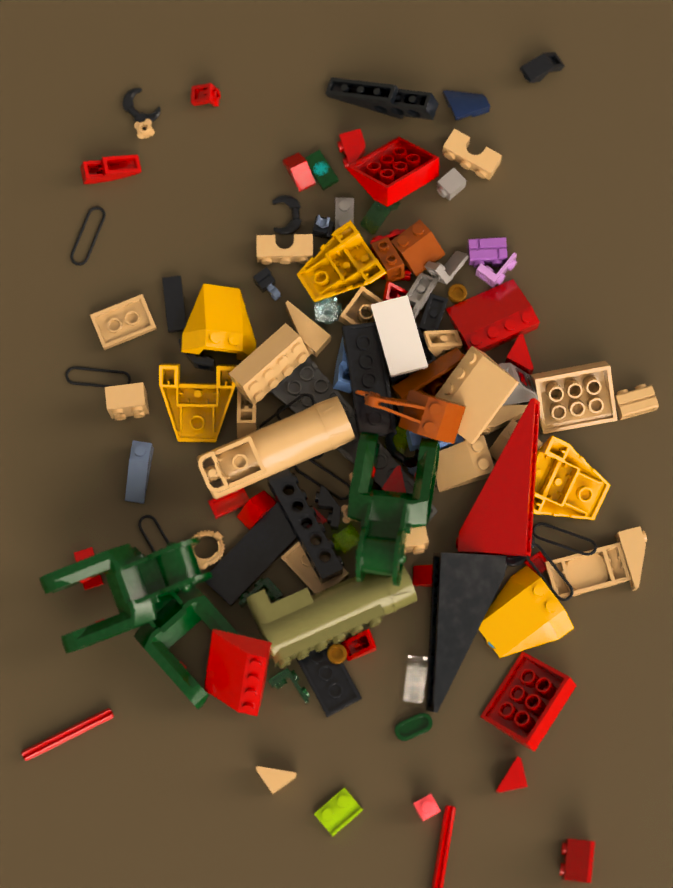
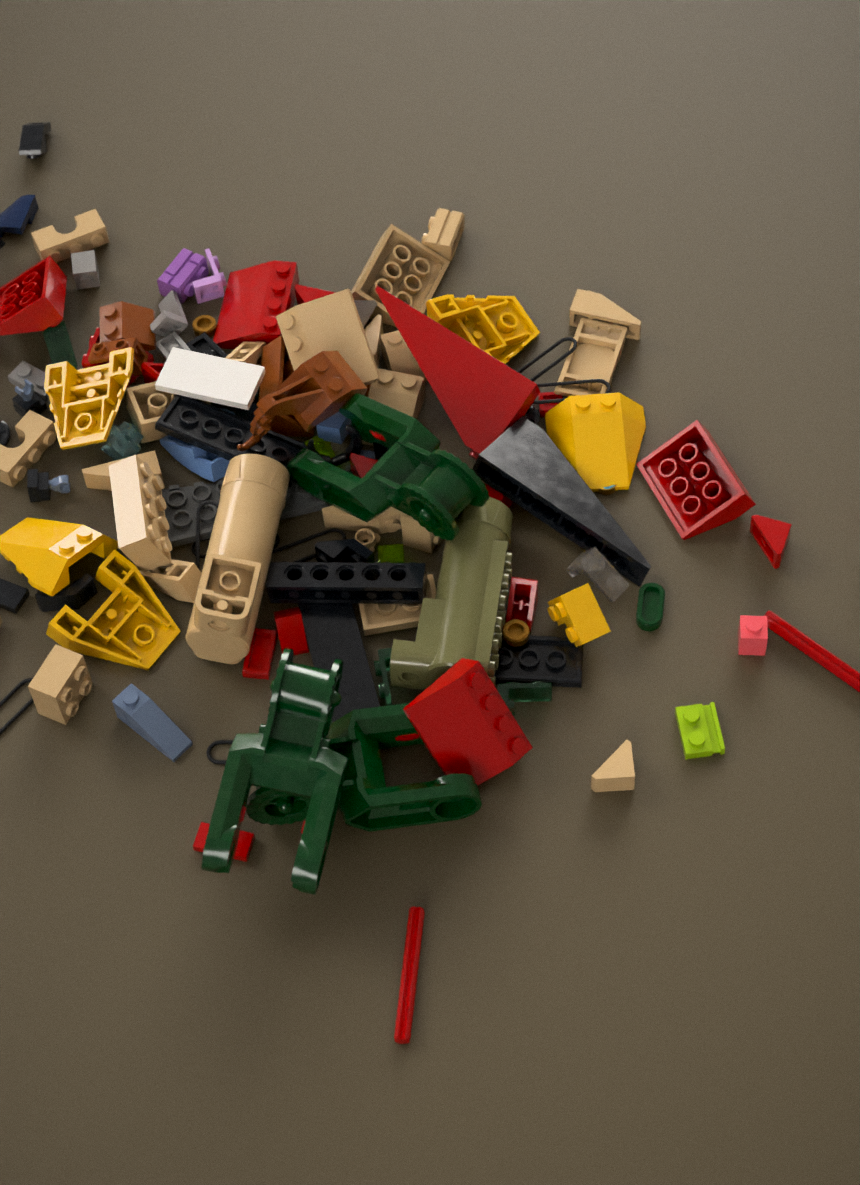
camera: 55 degrees left, 20 degrees down
none -> yellow brick [547,583,611,647]

